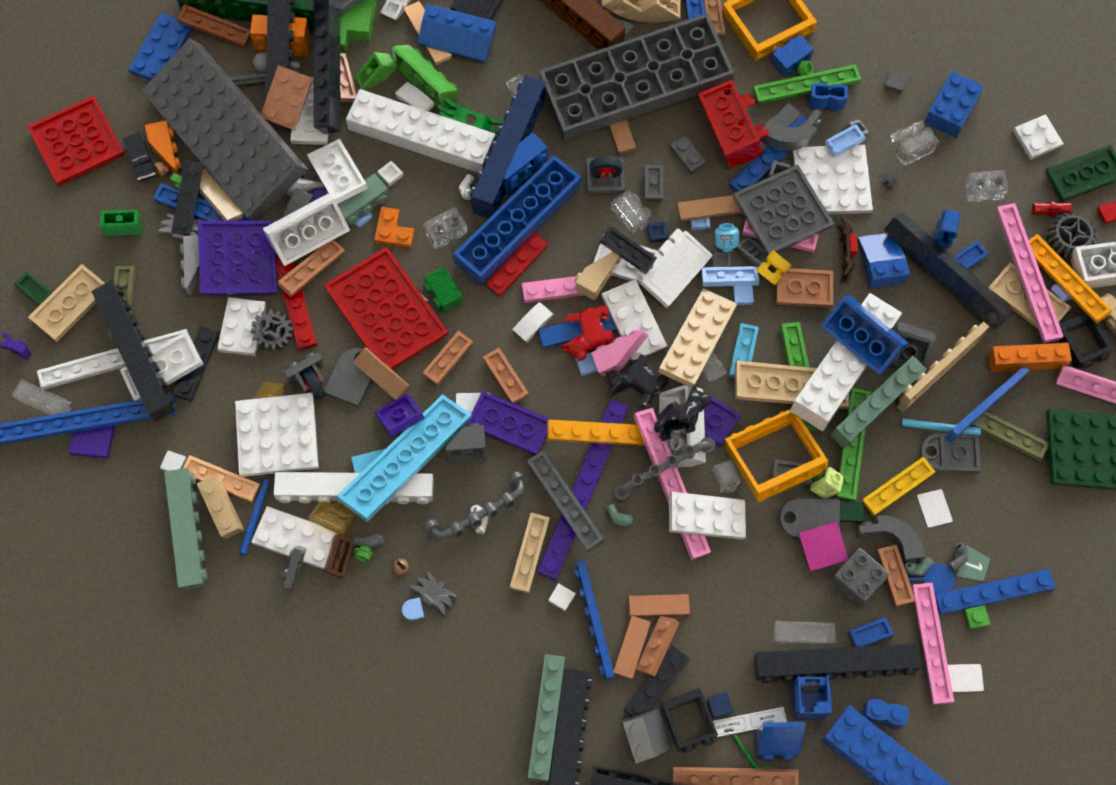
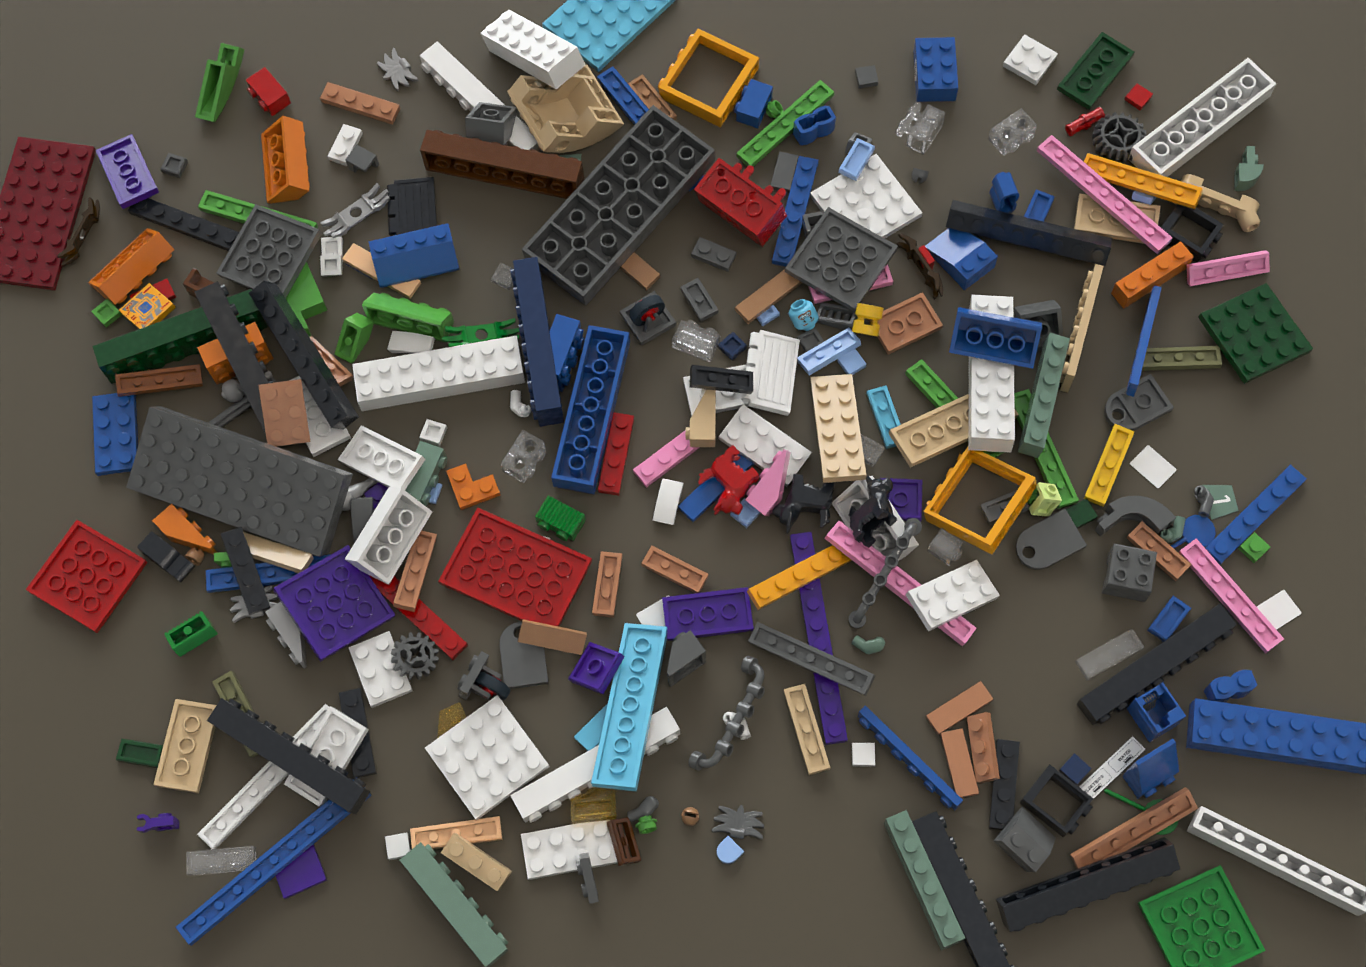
camera: 25 degrees left, 0 degrees up
blue bar [239,479,271,555] -> none
dark grey arch [759,109,822,151] -> none
dark pink tile [799,521,849,571] -> none
medium azure bar [902,419,981,436] -> none

